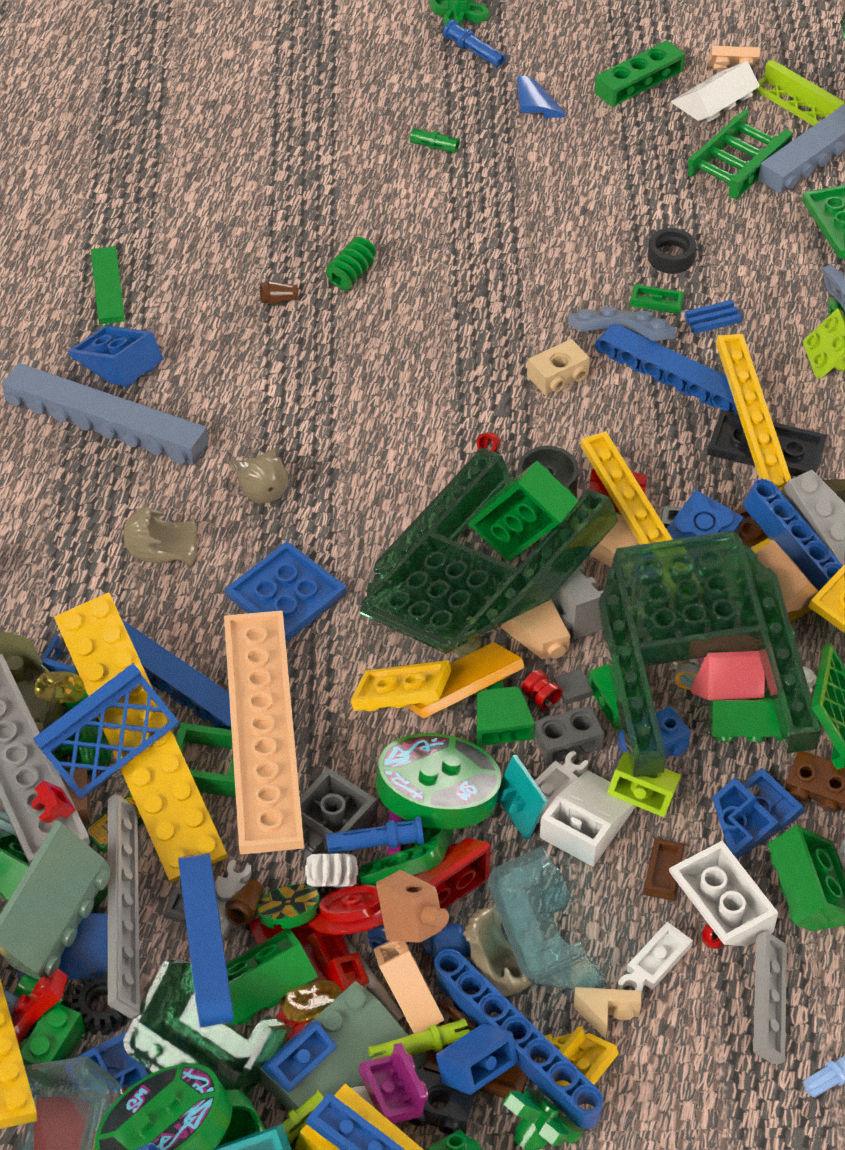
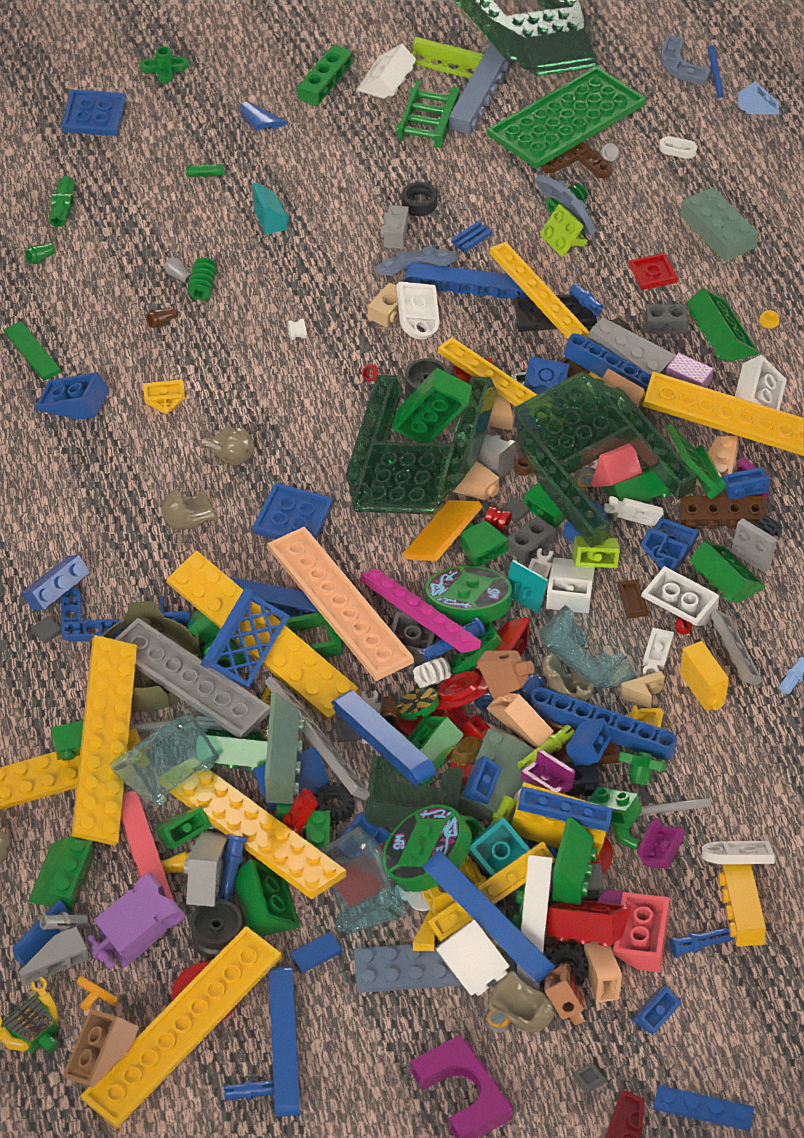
camera: 25 degrees left, 0 degrees up
sand blue brick [2,363,209,465] -> none
red tile [31,780,75,823] -> none
clear yellow beam [34,671,85,703] -> none
yellow plate [351,660,452,712] -> none
blue pin [443,19,506,68] -> none
green tile [629,284,685,314] -> none
light nougat plate [708,46,760,71] -> none
none -> green cone [25,243,55,264]
none -> green piece [49,176,75,227]
none -> blue plate [61,89,126,136]
none -> yellow slope [143,379,185,415]
none -> light grey cone [164,257,191,283]
none -> teal slope [252,182,289,235]
none -> white wheel [287,319,307,340]
none -> dark pink plate [360,569,481,653]
none -> light grey brick [381,205,408,249]
none -> white tile [396,282,439,340]
none -> blue pin [569,283,604,315]
none -> white plate [604,497,663,526]
none -> yellow brick [680,641,729,711]

